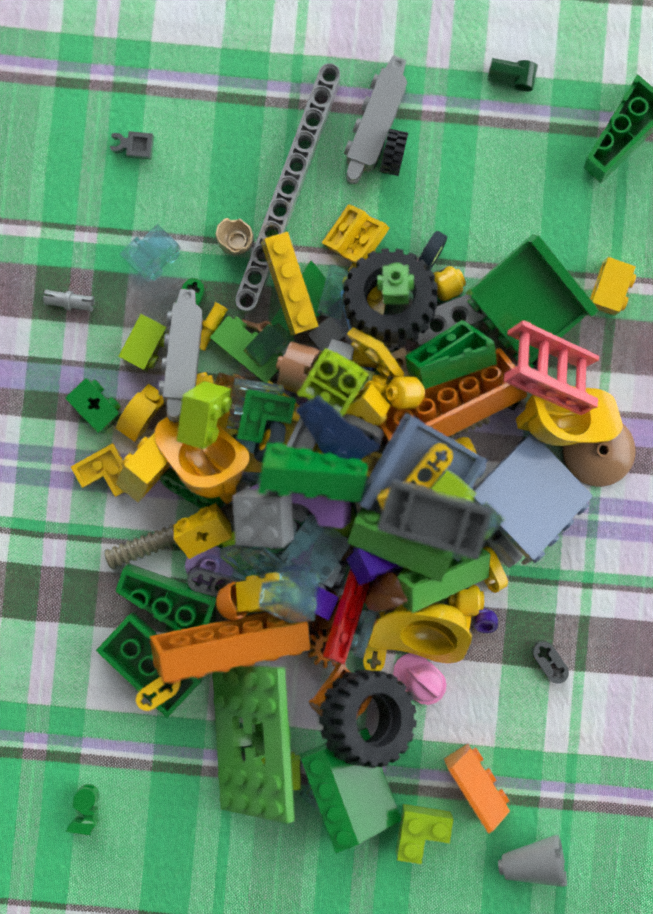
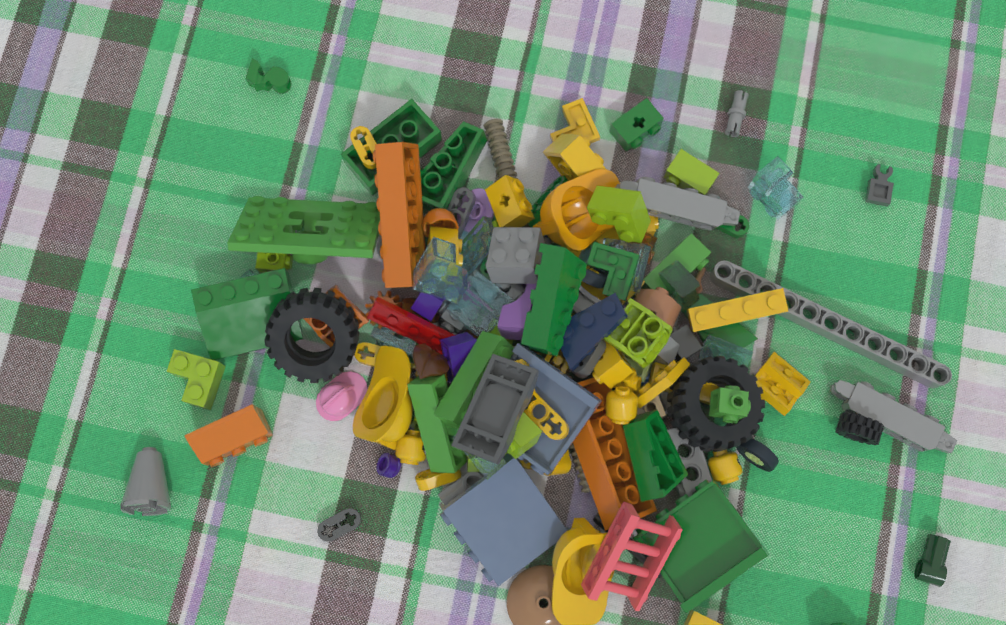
camera: 100 degrees right, 10 degrees down
yellow brick [115,384,164,442] -> none
yellow pin [200,302,229,351] -> none
tan hair [215,218,254,255] -> none

